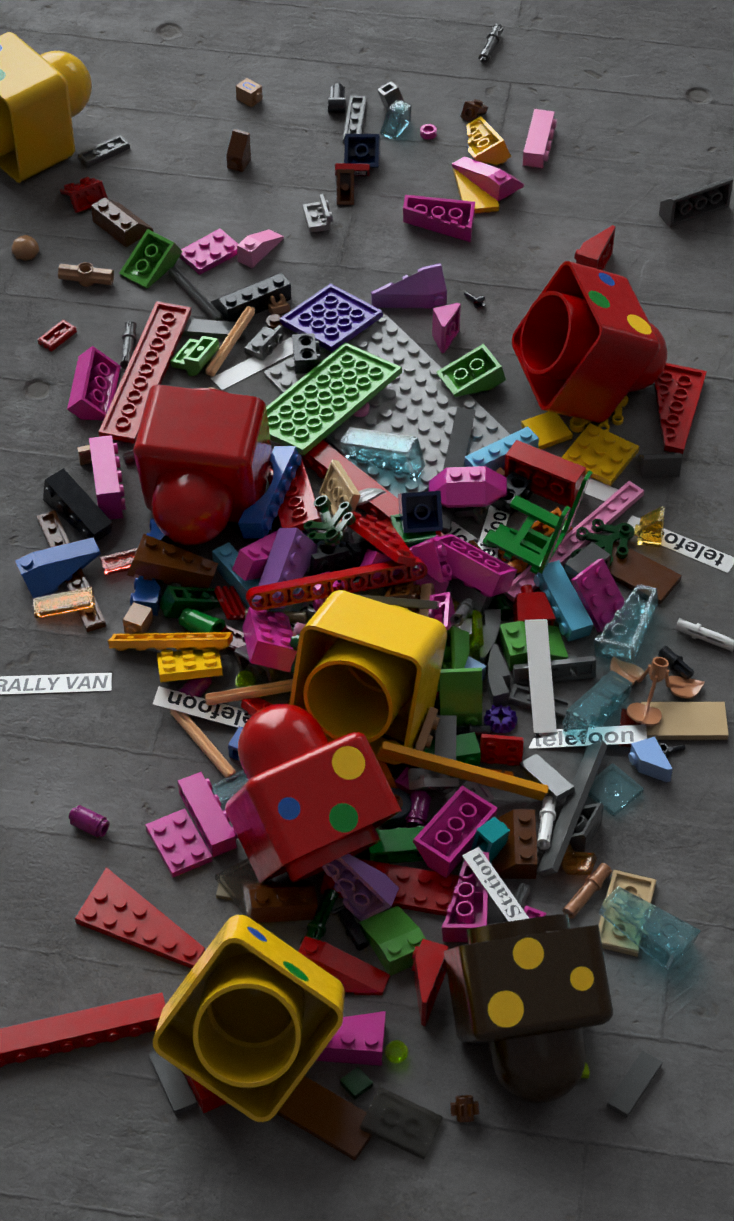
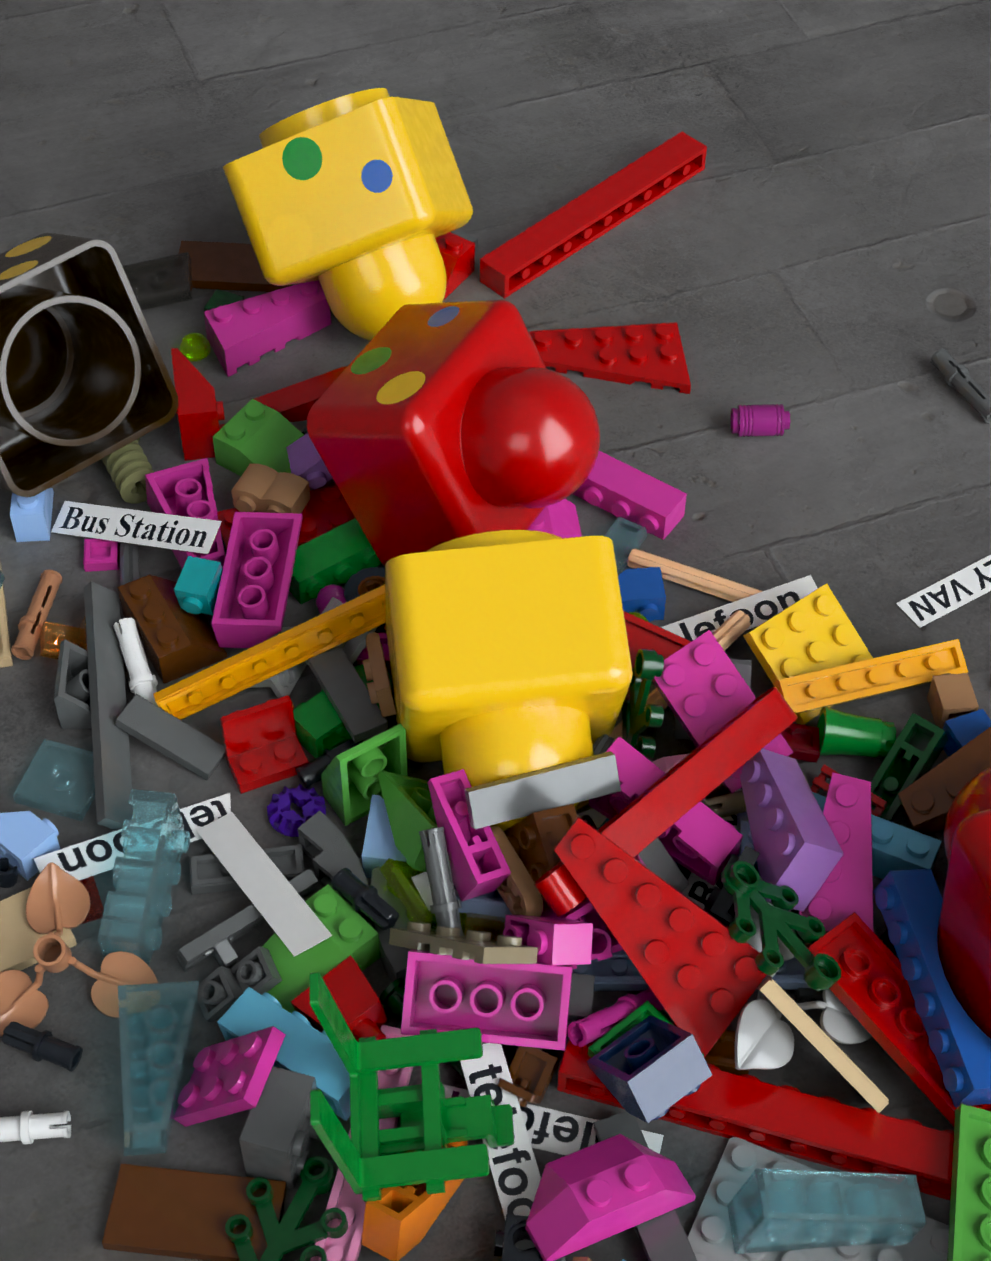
camera: 150 degrees right, 0 degrees up
dark pink plate [145,808,212,878] -> none
none -> dark grey slope [193,946,282,1022]
none -> medium nougat brick [231,464,311,514]
none -> black axle [331,868,399,930]
none -> dark tan wing [389,921,538,964]

